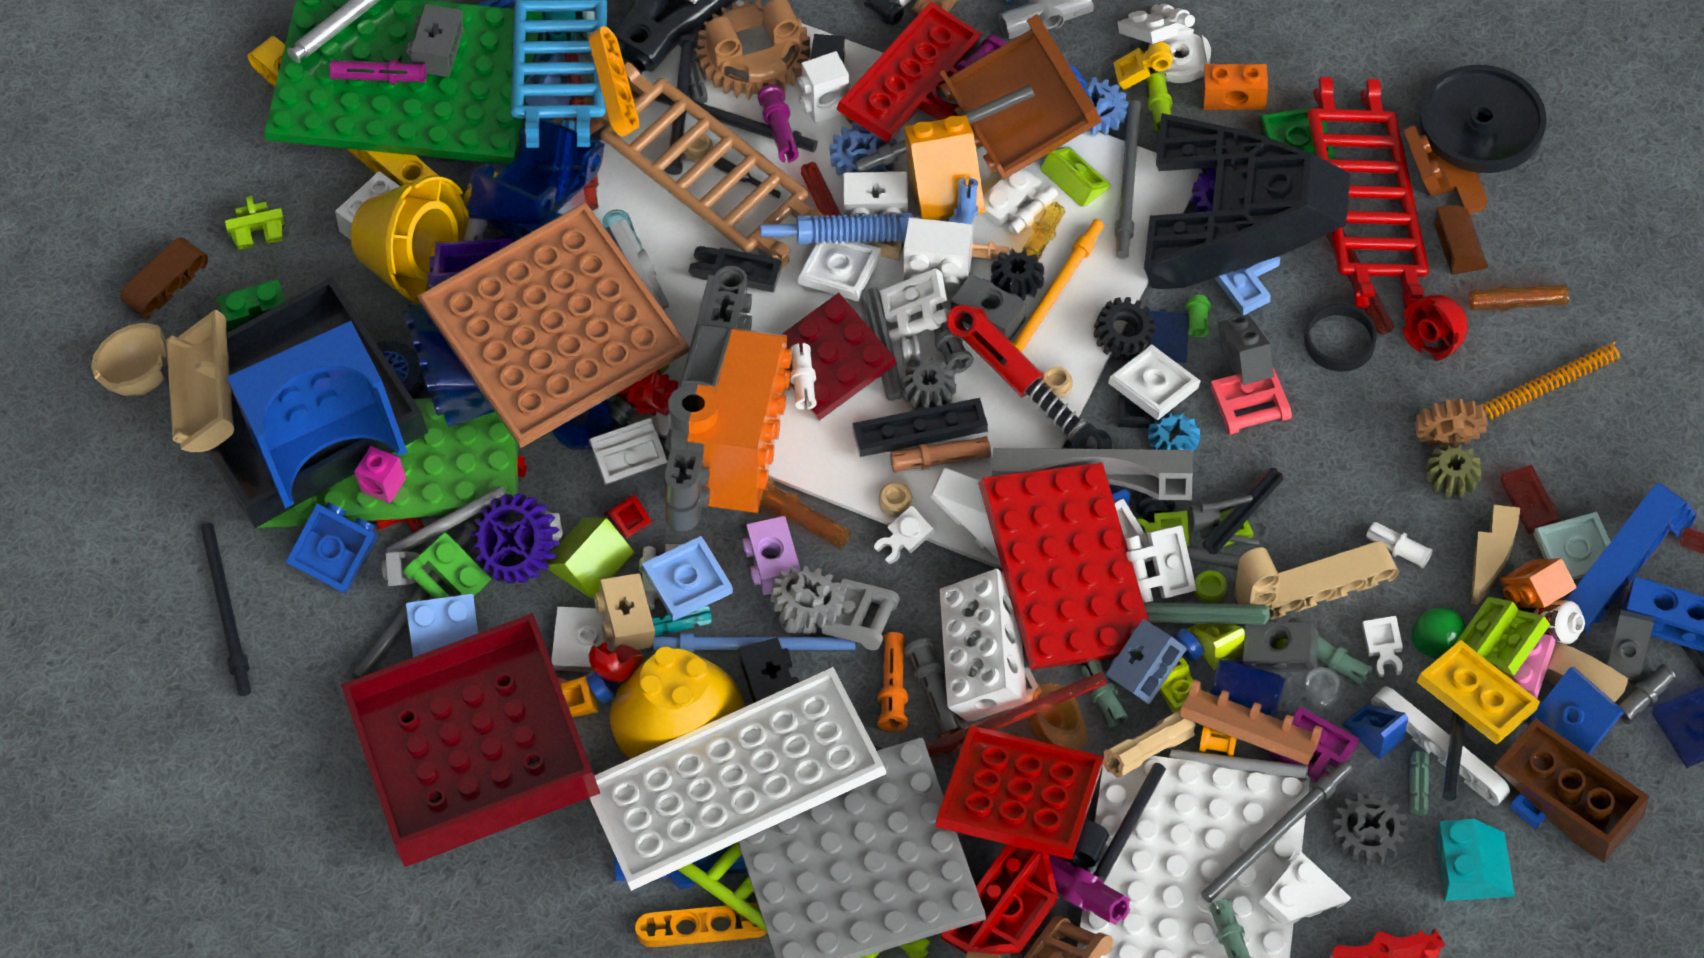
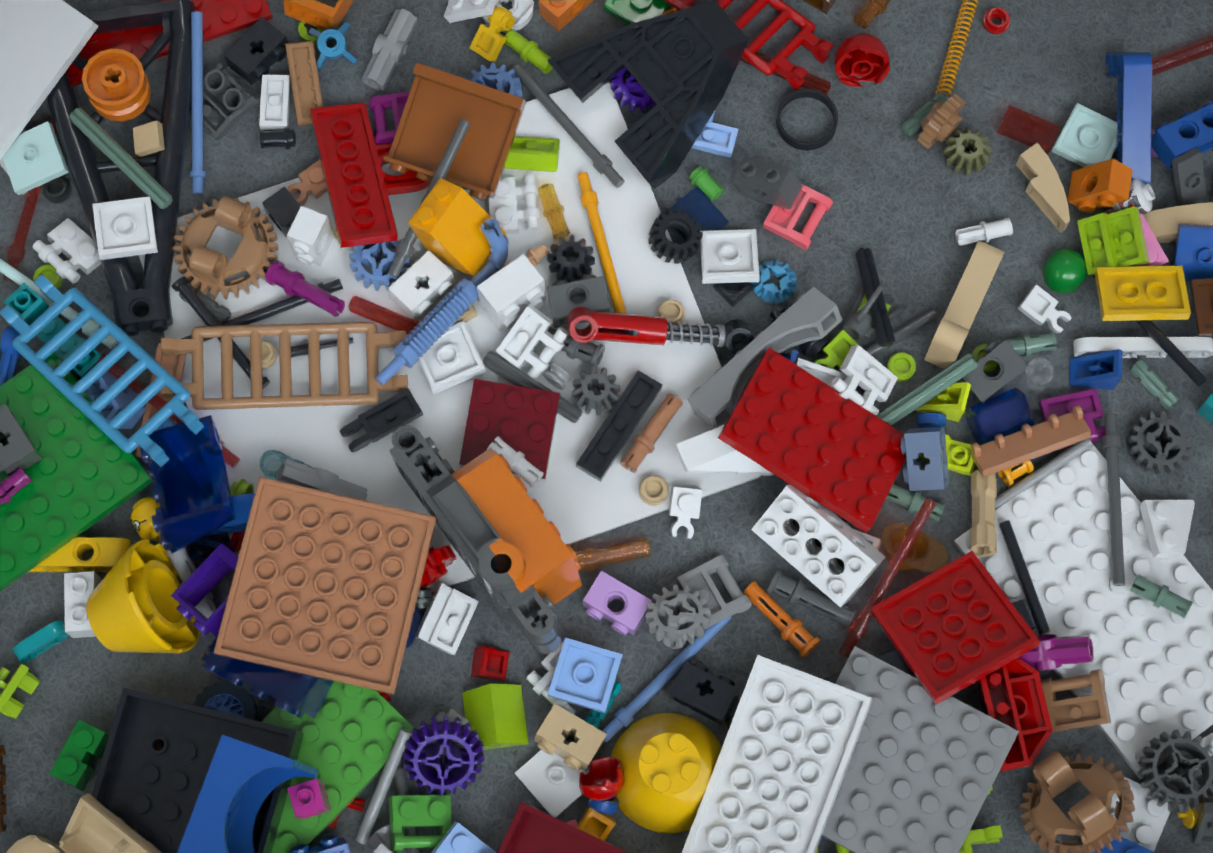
camera: 45 degrees left, 15 degrees up
light orange beam [588,26,639,137] -> none
none -> teal beam [13,620,69,664]
none -> nougat plate [287,159,327,206]
none -> red plate [983,7,1010,34]

